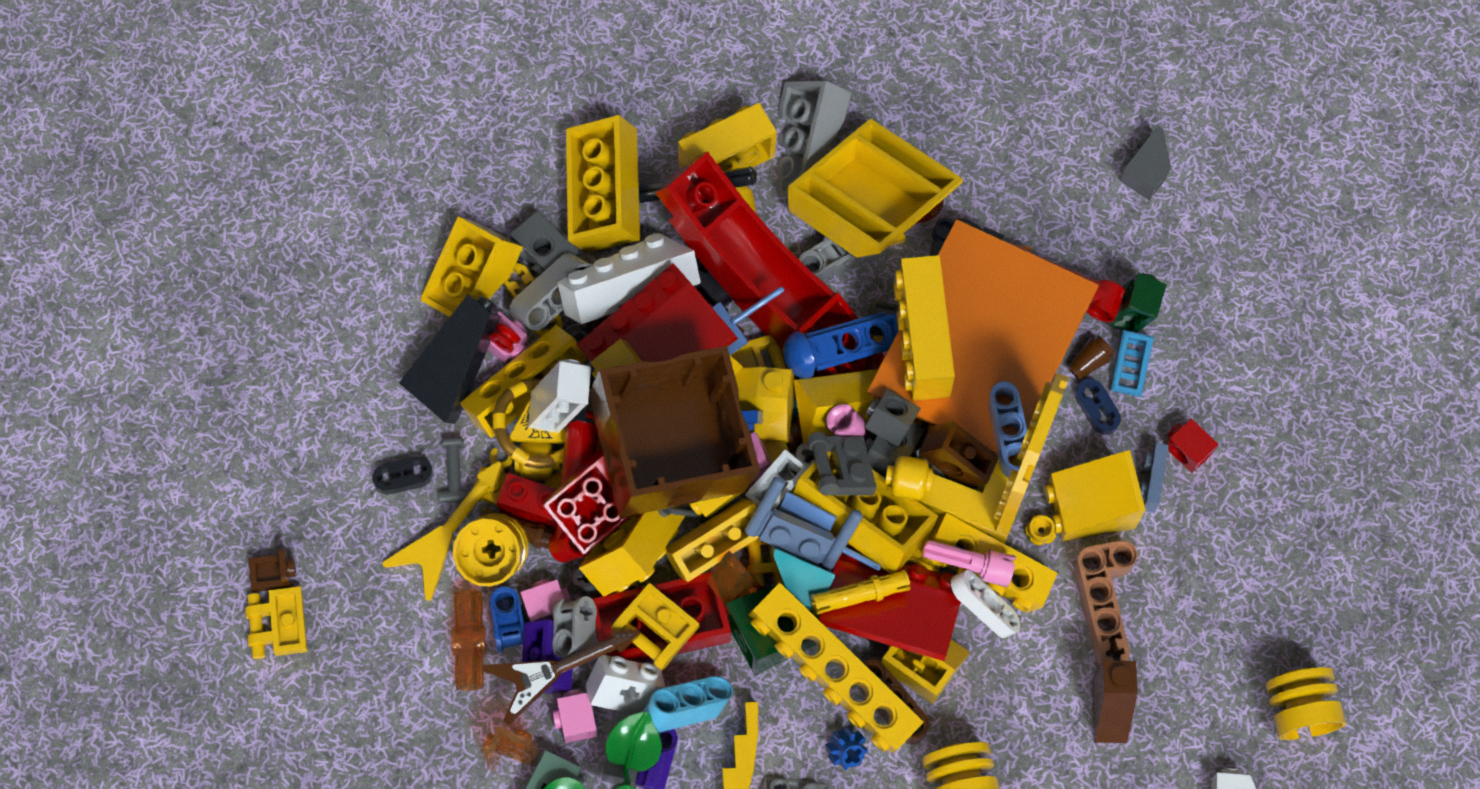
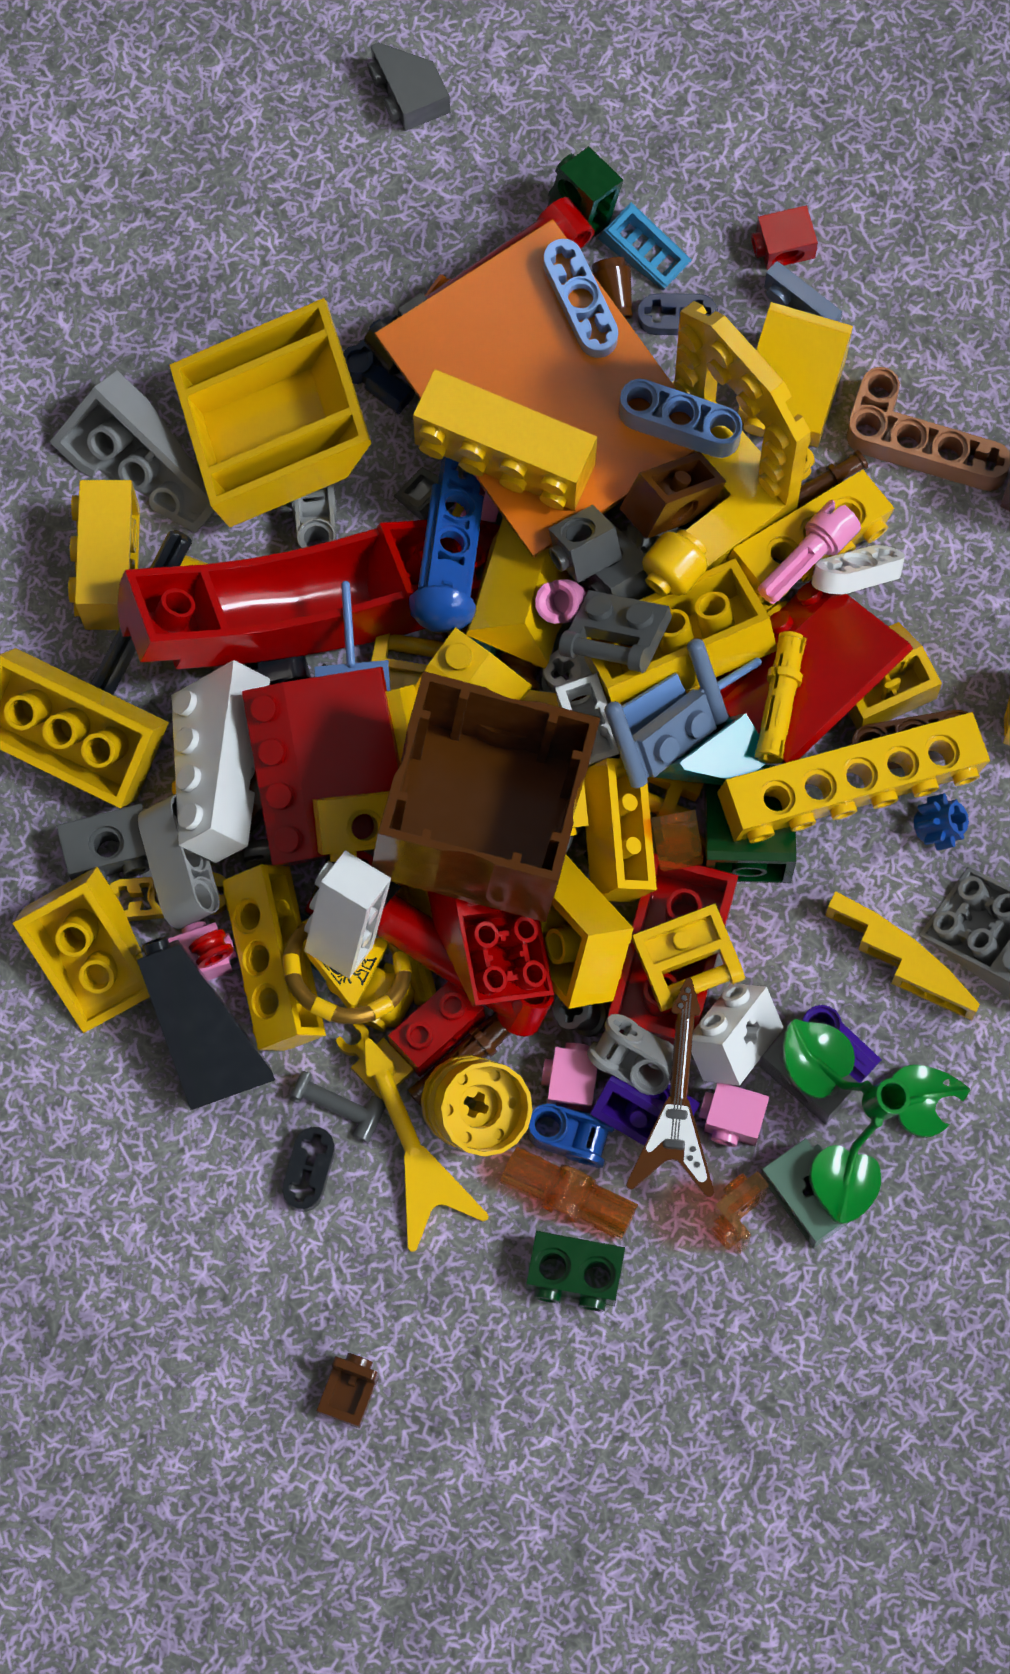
camera: 55 degrees left, 5 degrees up
yellow plate [245,586,308,659] -> none
medium azure beam [642,676,733,732] -> none
none -> dark green brick [526,1231,625,1312]
none -> light blue beam [544,239,618,358]
none -> reddish brown piece [797,450,868,509]

